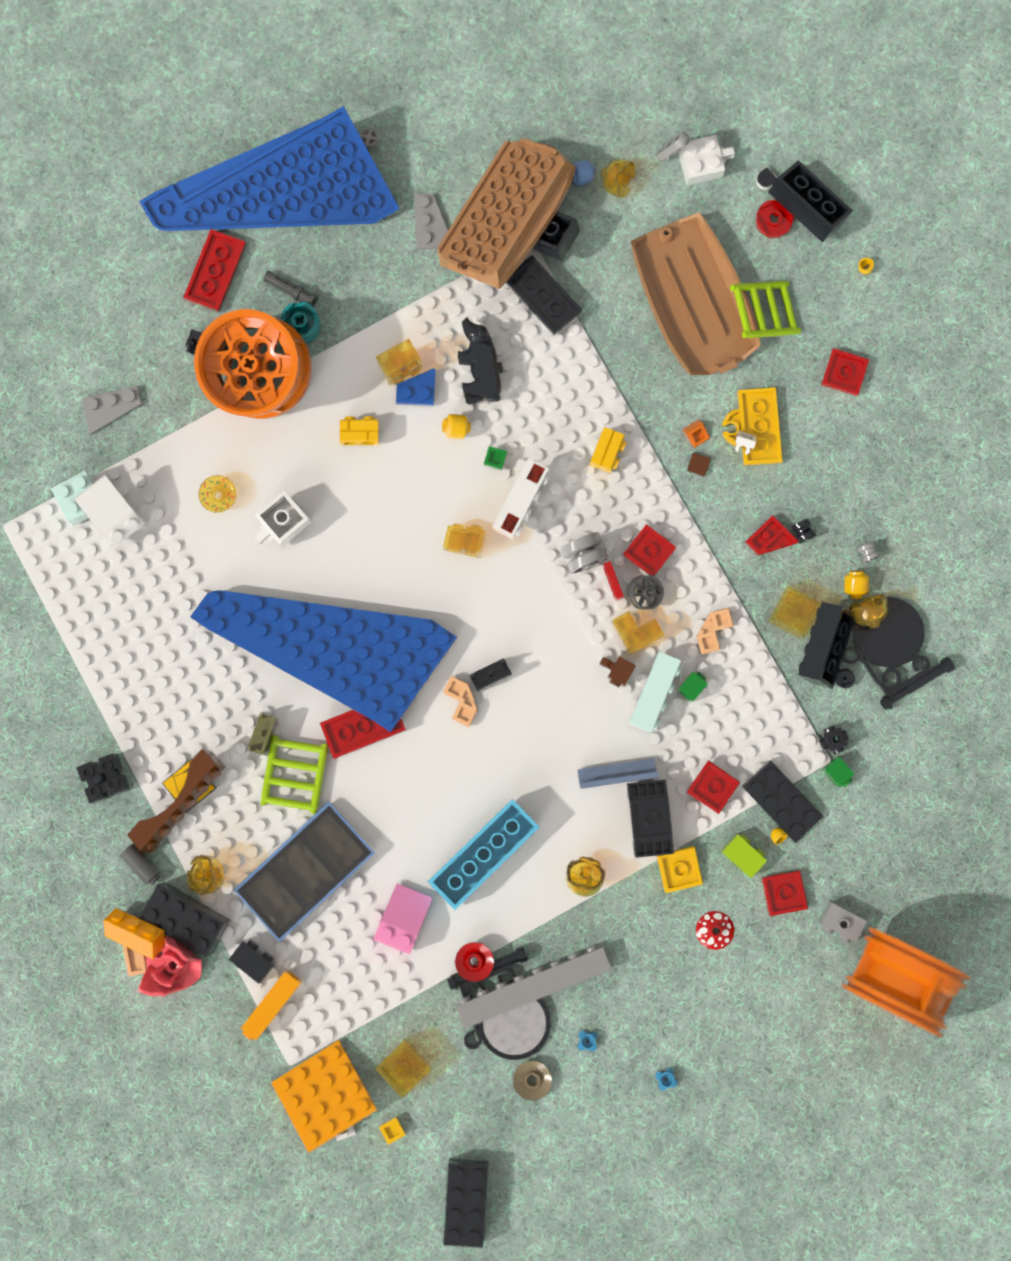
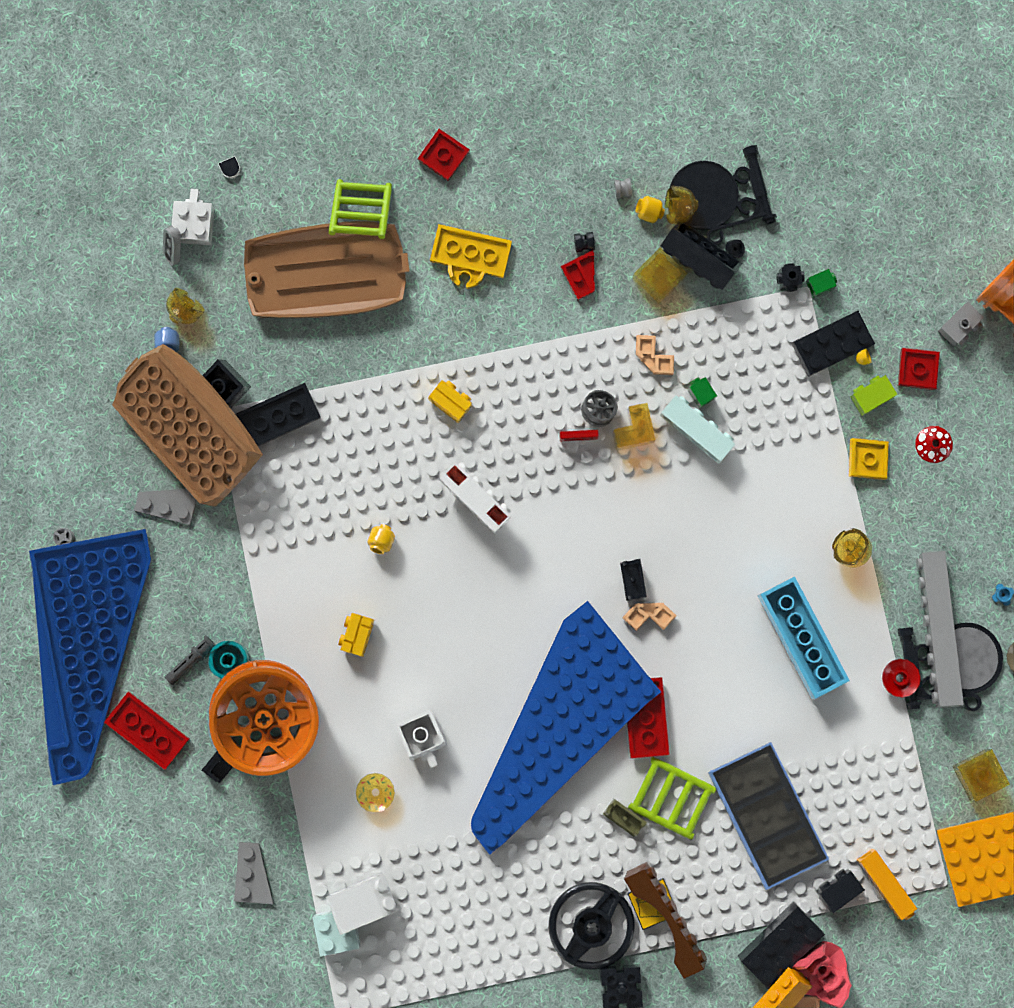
camera: 80 degrees left, 0 degrees up
dark grey brick [120,843,160,885] -> none
clear yellow cylinder [187,855,225,895] -> none
bright pink slope [373,883,433,954] -> none
clear yellow brick [376,339,422,386] -> none
blue wing [396,369,436,406] -> none
clear yellow brick [443,524,486,559] -> none
black animal [458,317,503,405] -> none
green plate [484,446,507,471] -> none
light grey wheel [560,532,609,574] -> none
sand blue fence [577,759,658,789] -> none
reddish brown brick [599,656,636,688] -> none
red plate [623,524,677,576] -> none
black plate [626,780,674,858] -> none
orange slope [682,420,710,448] -> none
red plate [686,760,741,814] -> none
reddish brown tile [687,453,711,477] -> none
white tile [735,430,756,455] -> none
red plate [755,200,794,238] -> none
black brick [768,160,853,243] -> none
yellow hinge [858,258,874,275] -> none
none -> black piece [548,882,635,970]

